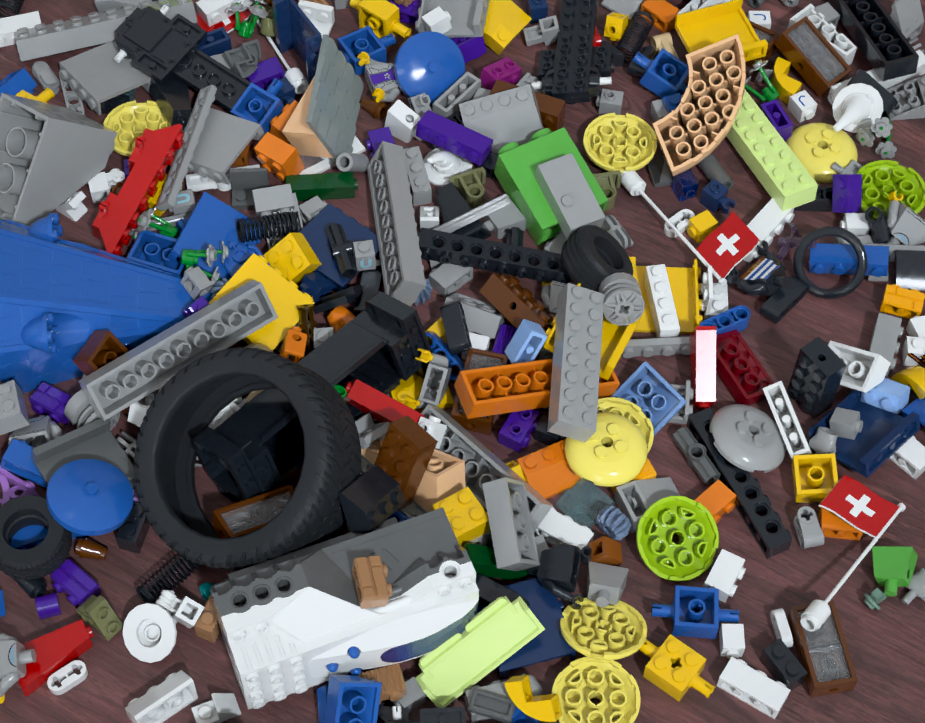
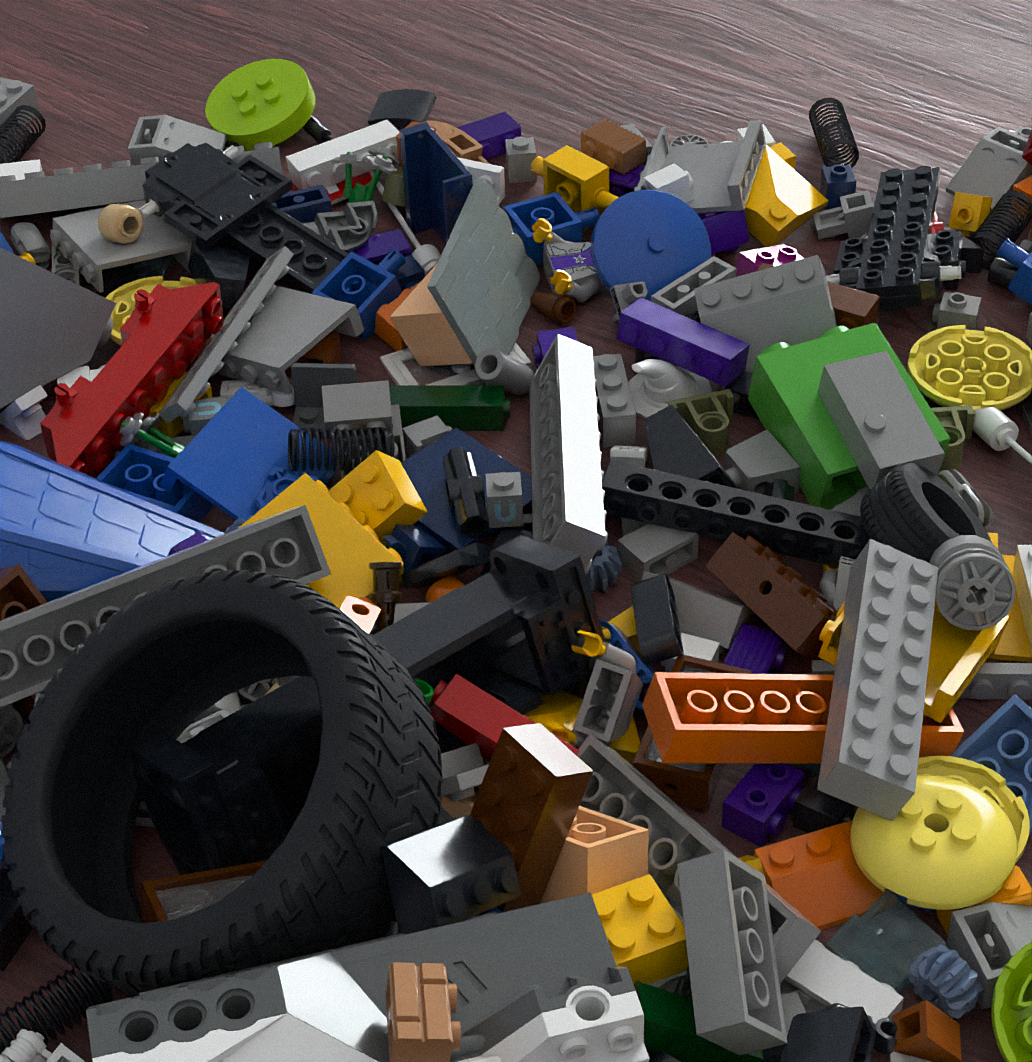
camera: 10 degrees right, 15 degrees down
light grey brick [180,266,215,300] -> none
plant [181,241,229,283] -> none
orange piece [254,132,305,182] -> none
white torso [384,99,423,143] -> none
white brick [418,415,447,449] -> none
light grey axle [432,194,511,233] -> none
light blue brick [504,319,548,364] -> none
none -> tan head [98,204,143,244]

